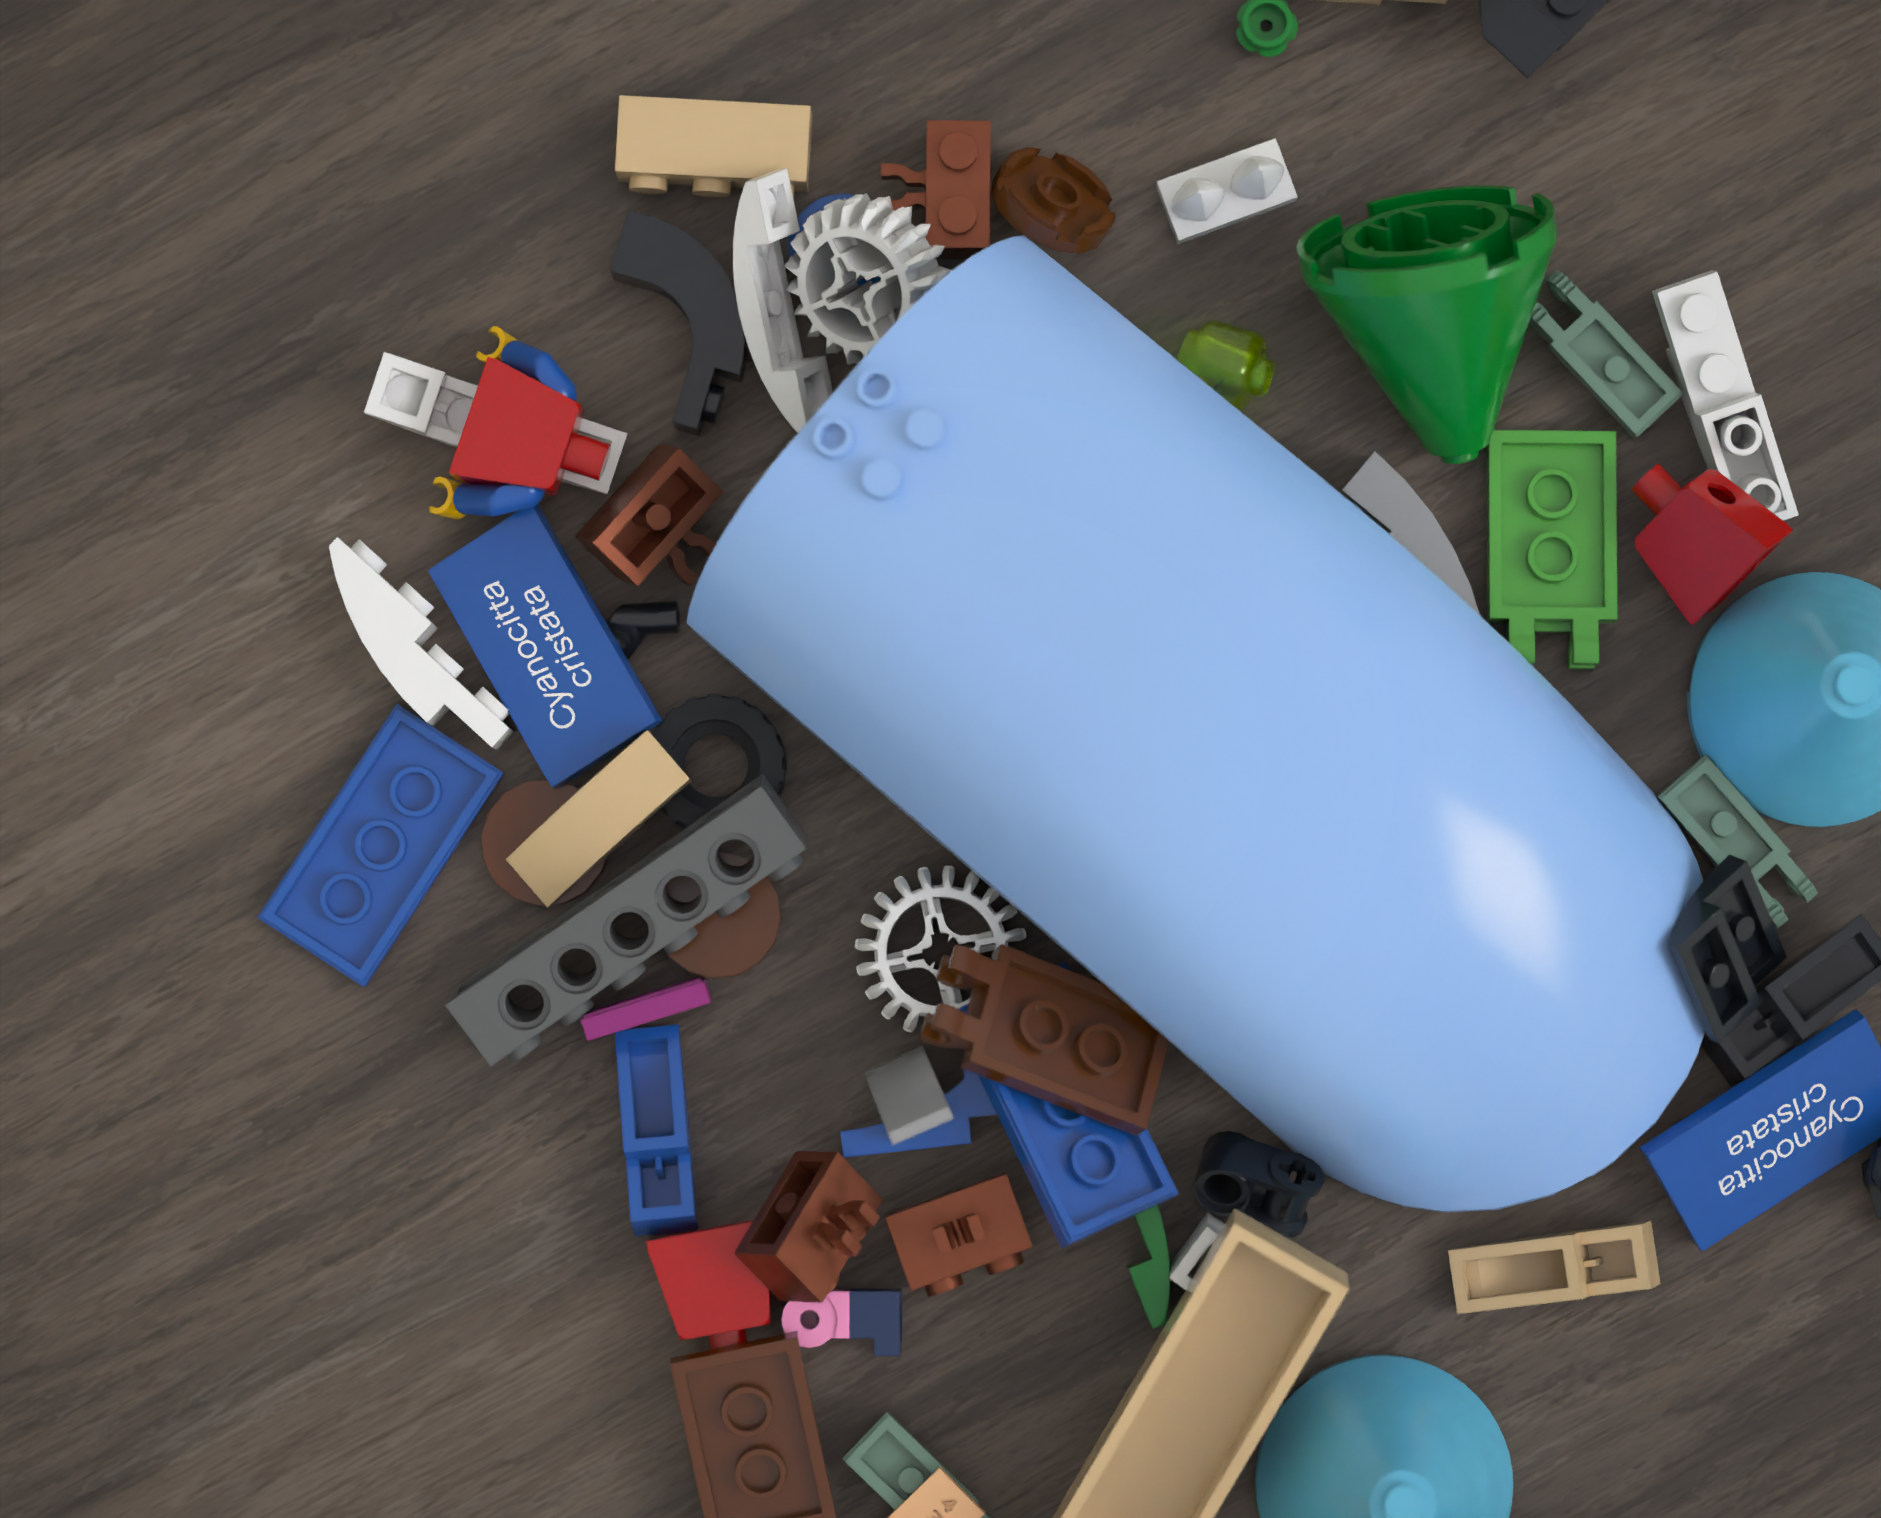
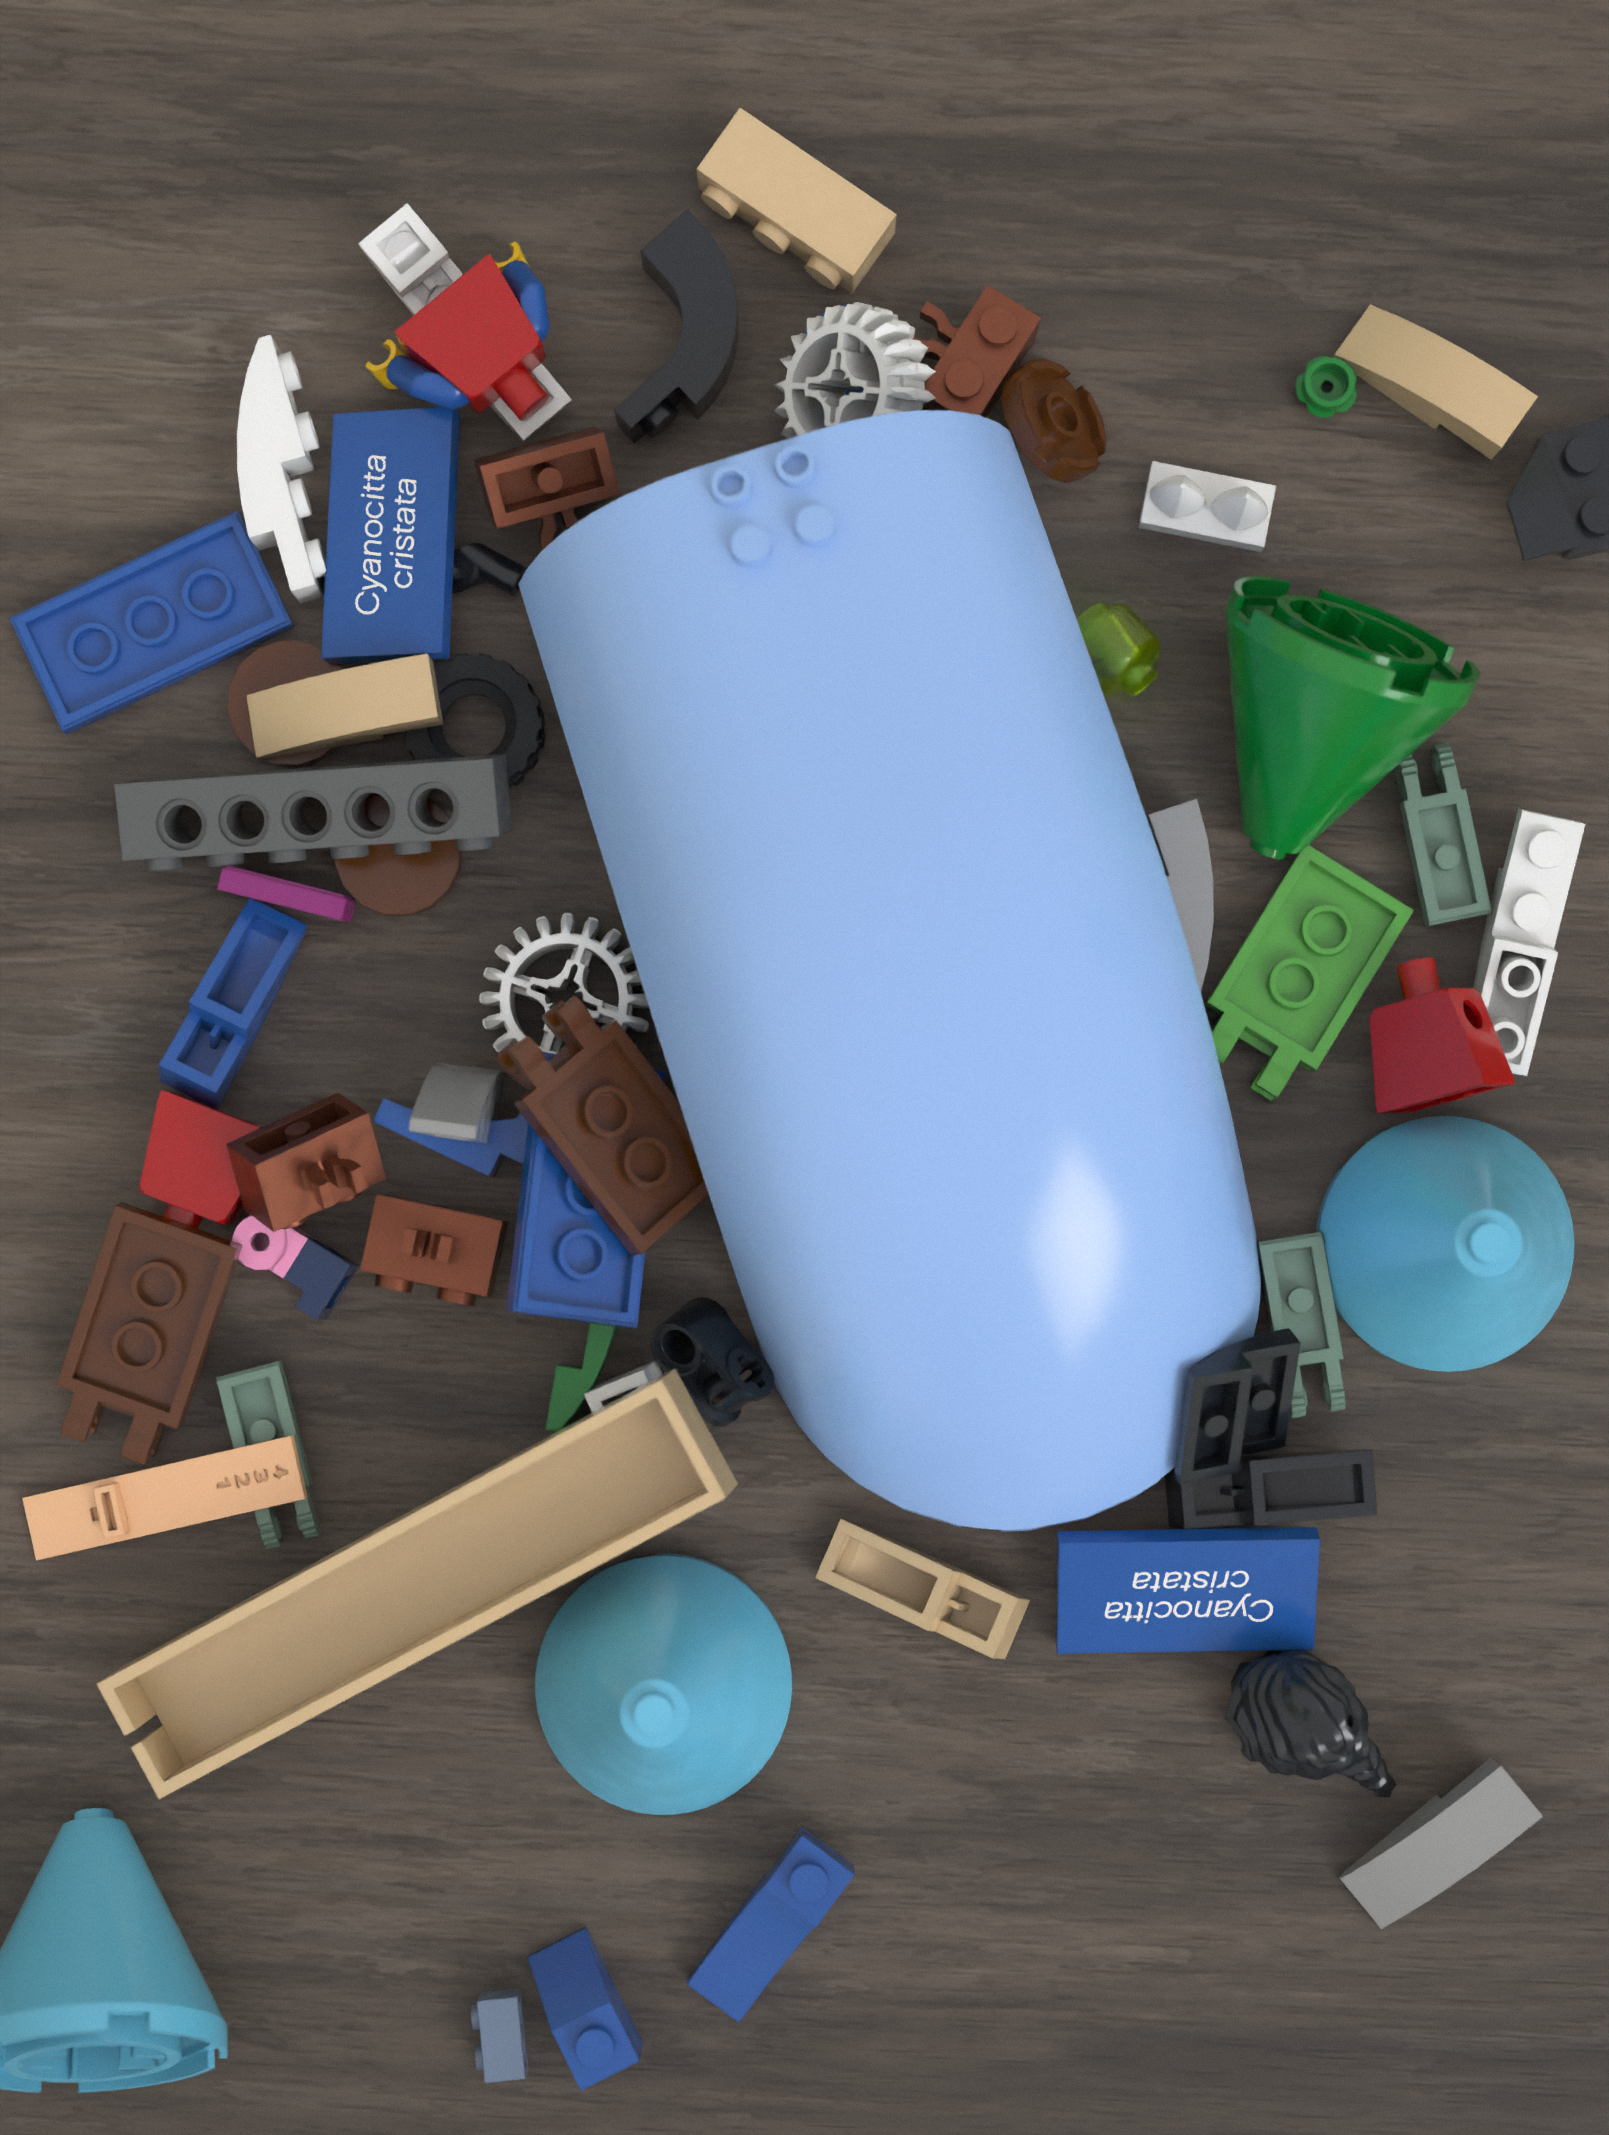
camera: 30 degrees right, 0 degrees up
white slope [733,168,833,433] -> none

